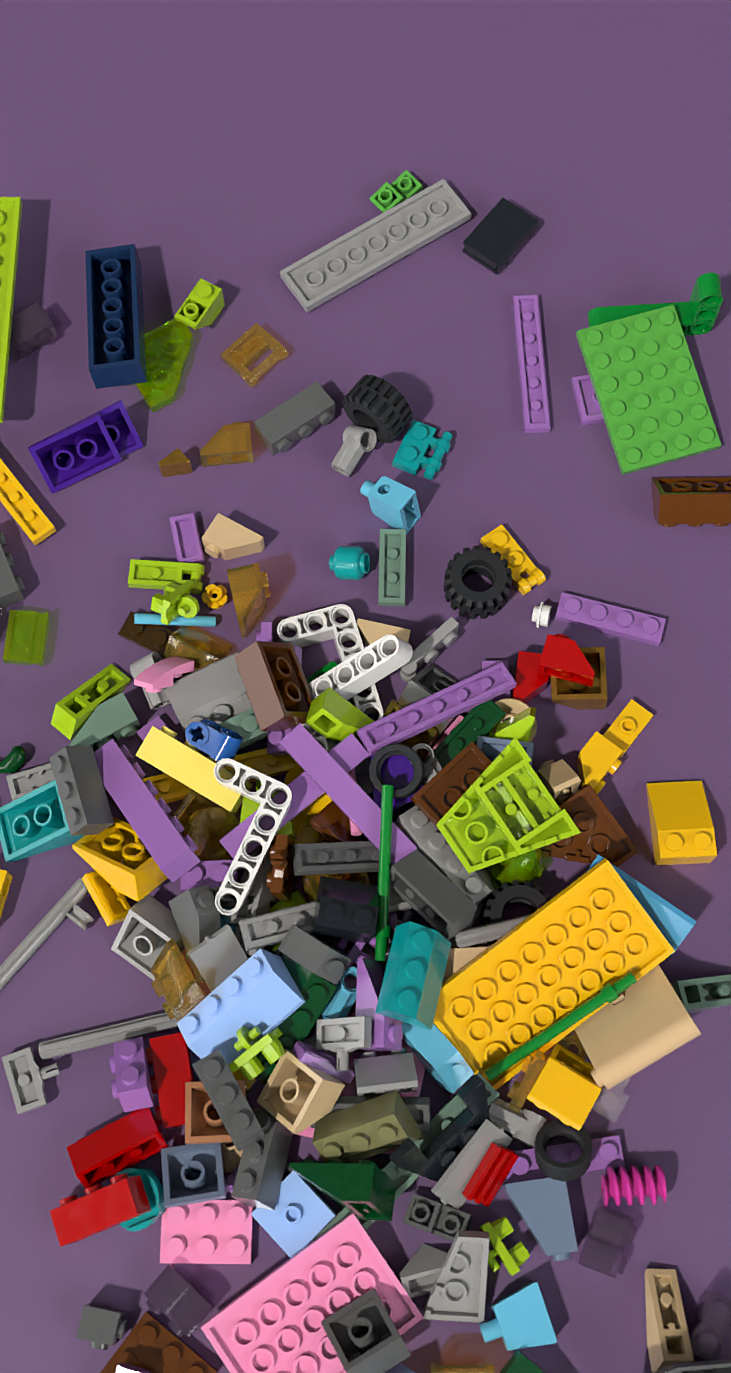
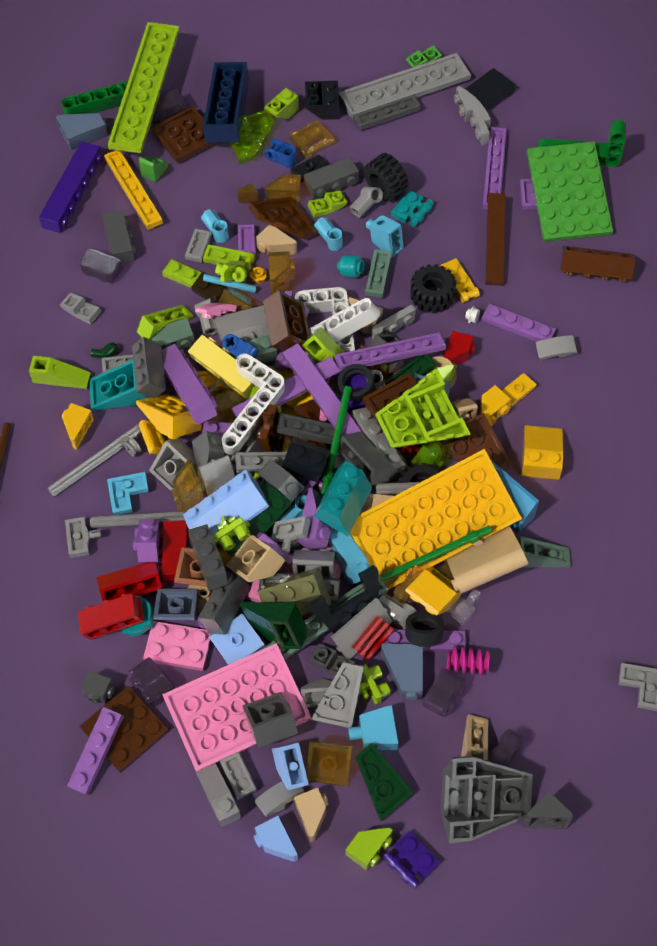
camera: 10 degrees right, 10 degrees down
clear neon green plate [3,610,50,666] -> none
dark purple slope [28,400,144,494] -> none
red slope [539,634,595,687] -> none
pearl gold slope [551,647,607,710] -> none
none -> medium azure plate [107,472,149,516]
none -> bright green slope [139,157,170,183]
none -> reddish brown plate [151,106,218,164]
none -> lime plate [162,259,202,288]
none -> light grey plate [185,229,212,263]
none -> medium azure piece [201,209,229,243]
none -> reddish brown plate [248,197,318,239]
none -> blue piece [264,139,297,168]
none -> black plate [290,155,328,183]
none -> black slope [305,80,339,120]
none -> lime slope [307,190,348,218]
none -> medium azure piece [314,217,343,251]
none -> dark grey plate [353,94,421,131]
none -> light grey slope [454,86,491,146]
none -> reddish brown tile [485,193,506,286]
none -> light grey slope [535,335,578,361]

